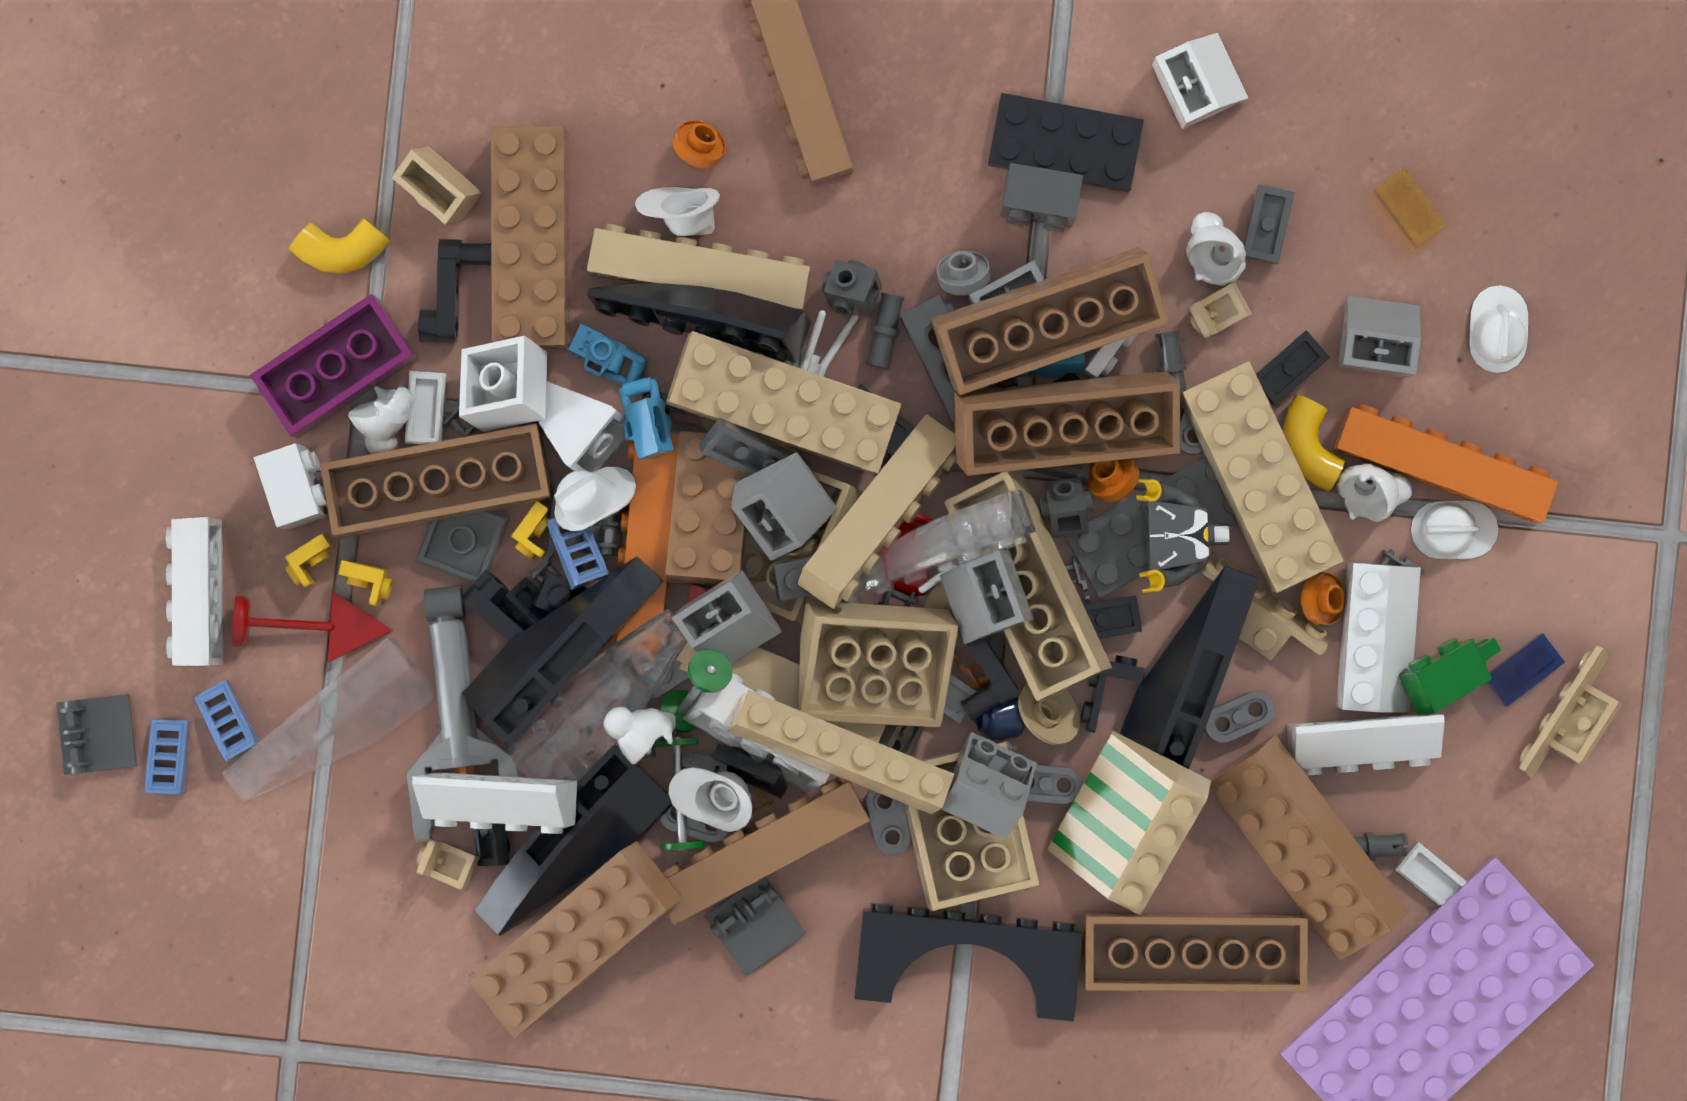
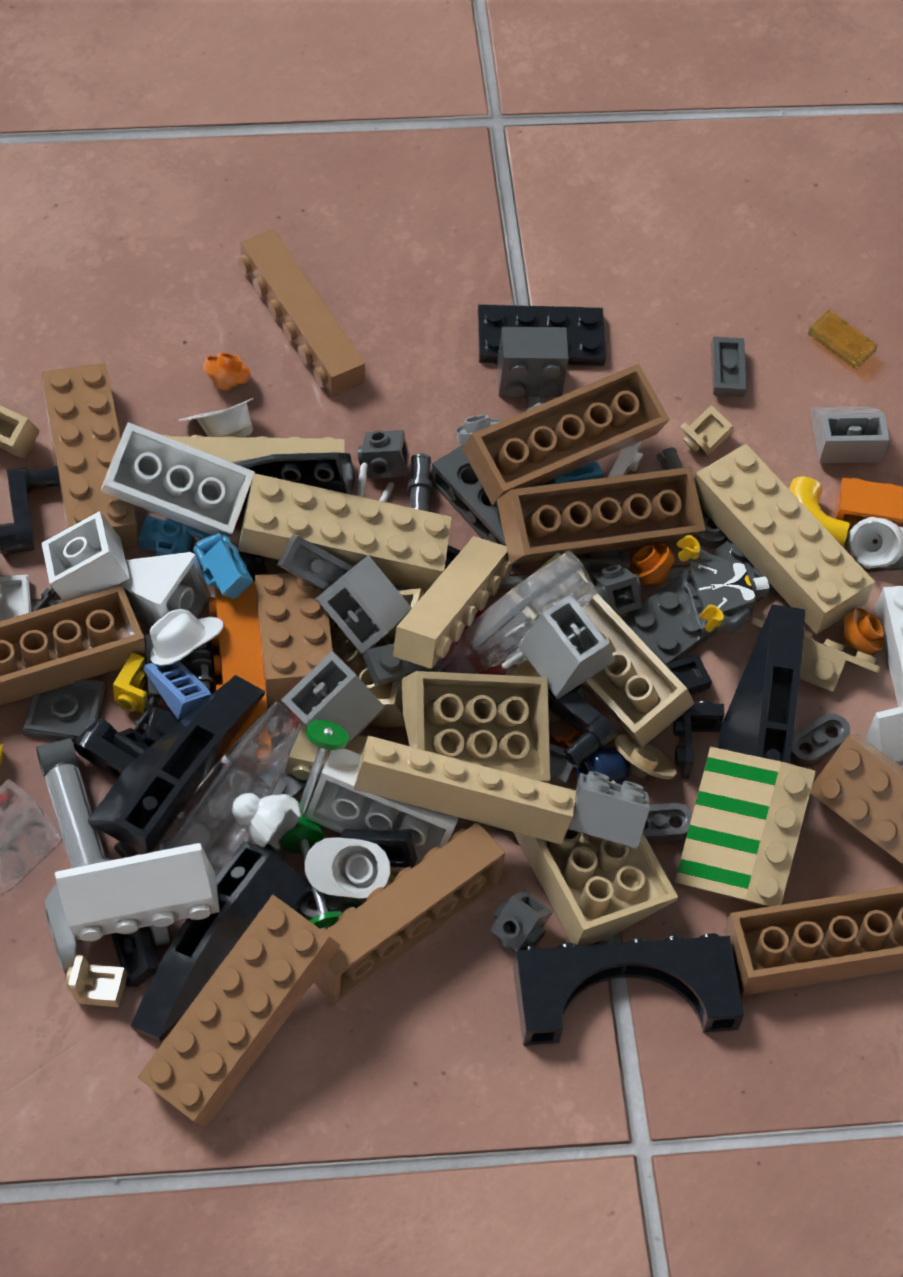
camera: 25 degrees left, 30 degrees down
dark grey hinge [704,877,806,976] -> none
flat silver plate [866,790,911,855] -> none
white slope [1151,33,1248,130] -> none
white piece [1186,212,1246,287] -> none
black plate [1256,330,1330,406] -> none
none -> white slope [100,422,255,538]
none -> dark grey brick [490,890,553,951]

